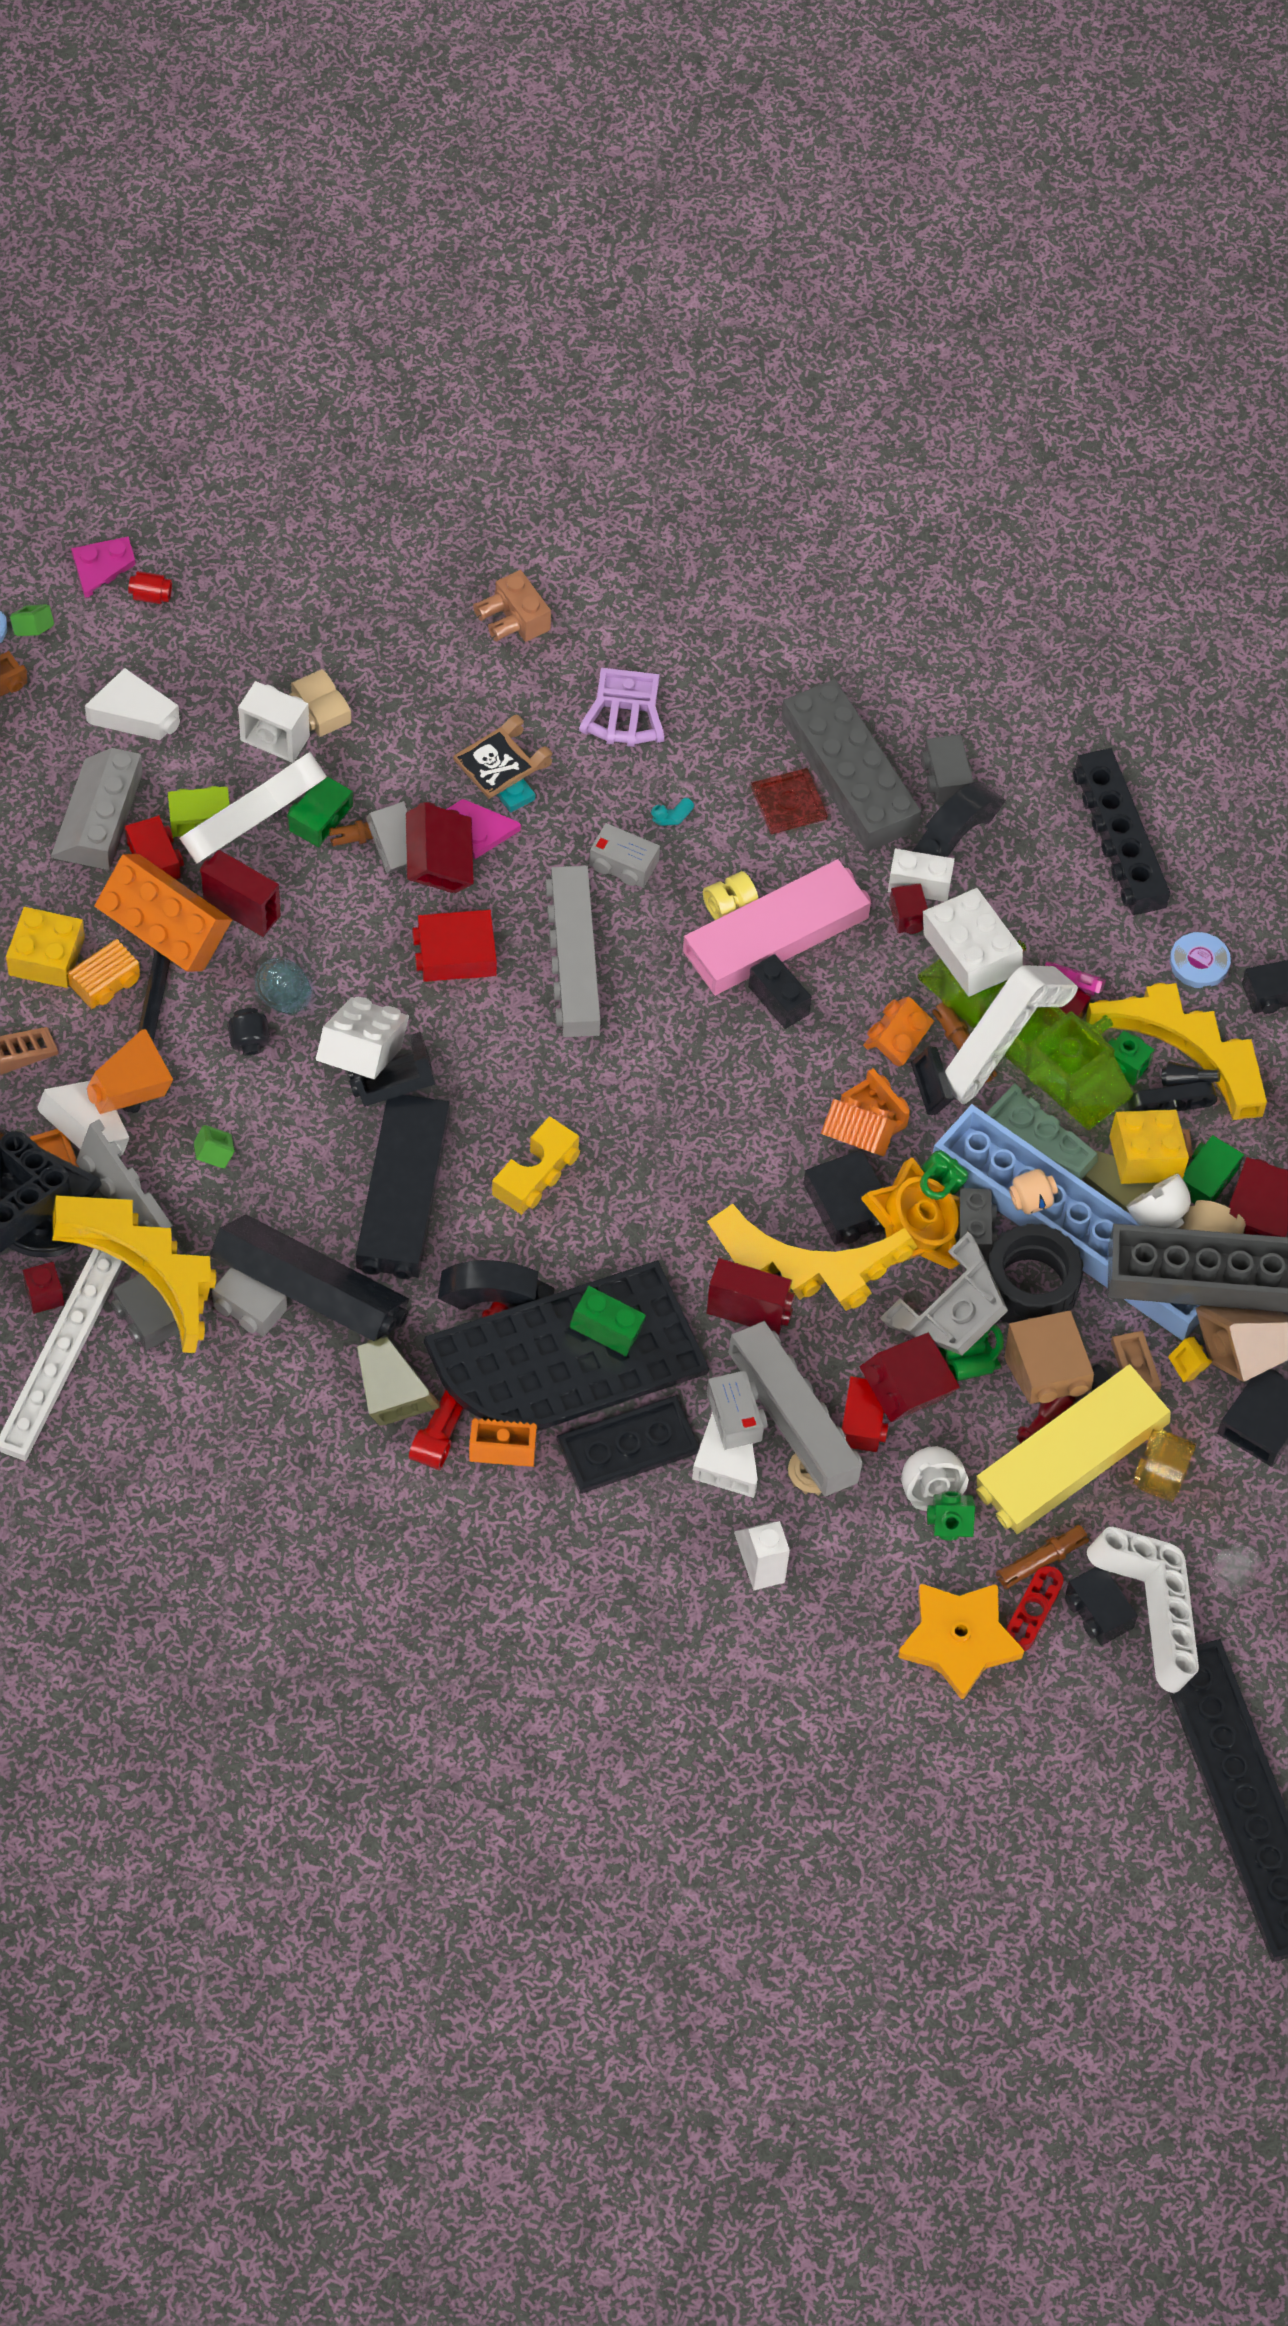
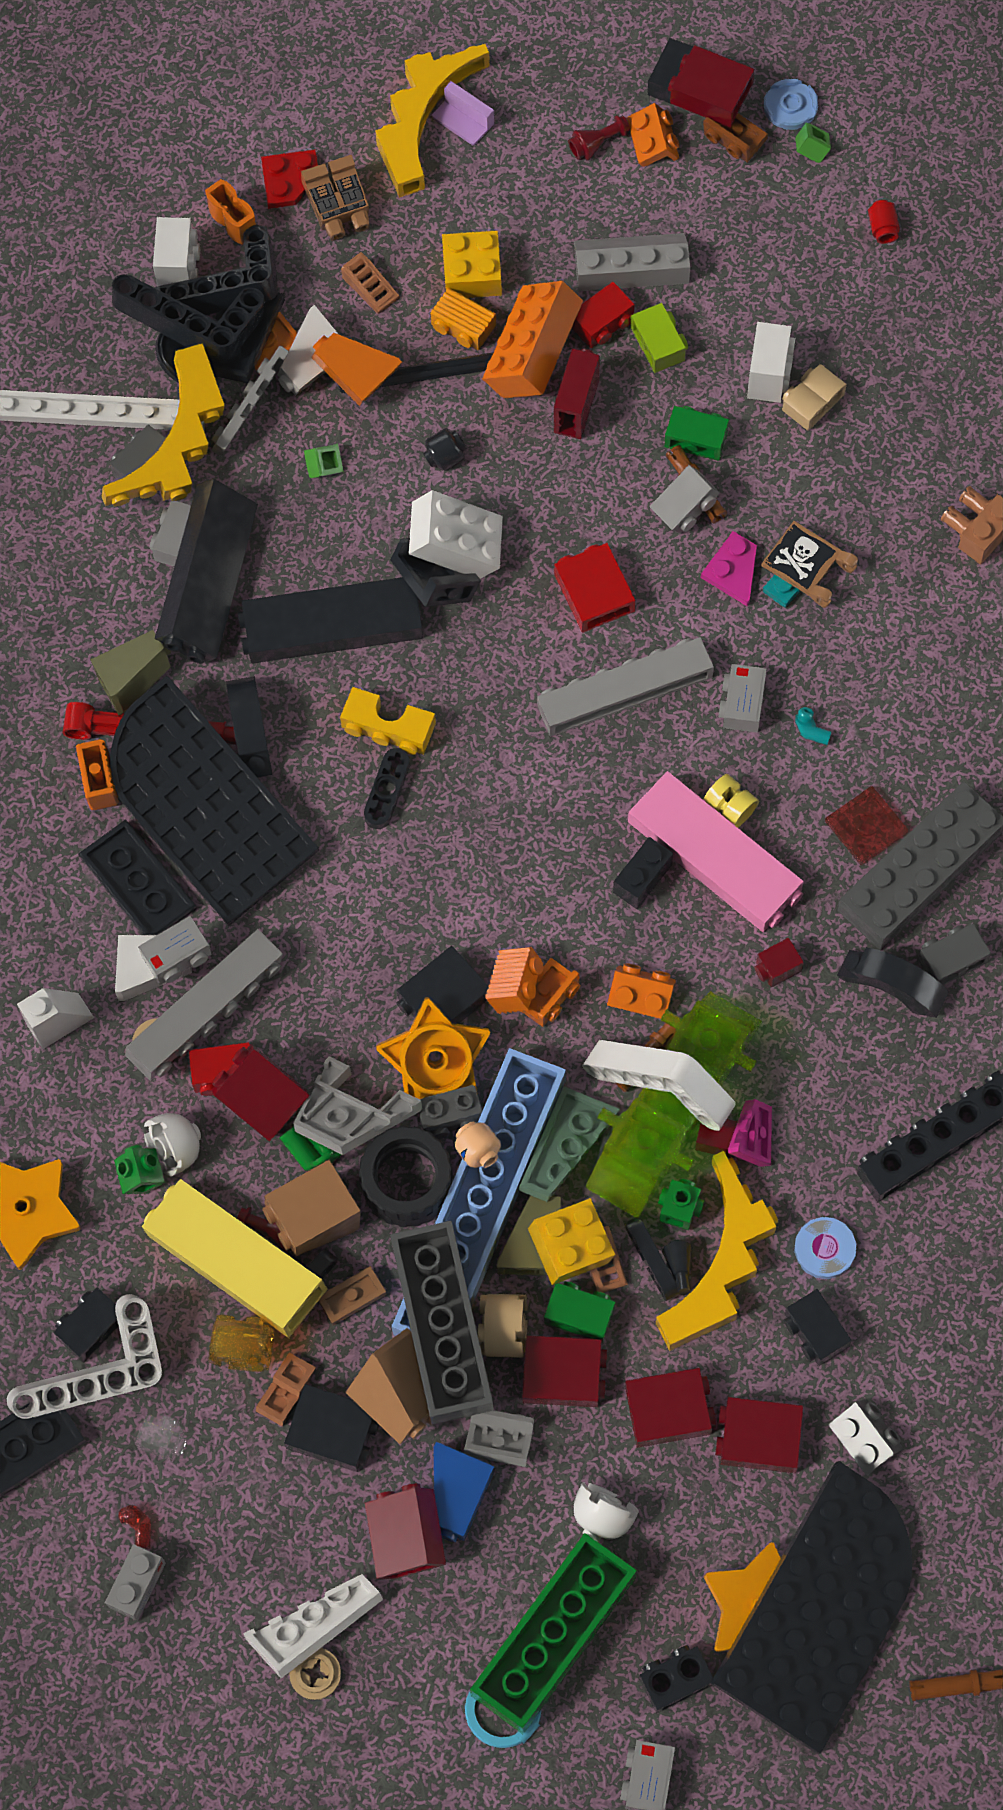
camera: 80 degrees right, 10 degrees up
dark red brick [22,1262,64,1314] -> none
dark pink wing [71,537,136,598] -> none
white slope [85,668,180,740] -> none
white beam [179,752,327,864] -> none
clear light blue piece [255,958,312,1014] -> none
dark red brick [406,802,474,893] -> none
green brick [569,1286,646,1356] -> none
lavender plate [579,668,664,747] -> none
dark red brick [706,1258,796,1335] -> none
yellow arch [707,1204,918,1311] -> none
white brick [888,849,955,902] -> none
black tile [911,1046,954,1115] -> none
green piece [920,1150,968,1200] -> none
white brick [923,888,1023,997] -> none
dark orange pin [996,1524,1089,1590] -> none
red beam [1006,1566,1063,1651] -> none
white cylinder [1126,1174,1191,1229] -> none
yellow tile [1168,1337,1212,1382] -> none
none -> nougat slope [256,1352,316,1427]
none -> black beam [364,748,410,829]

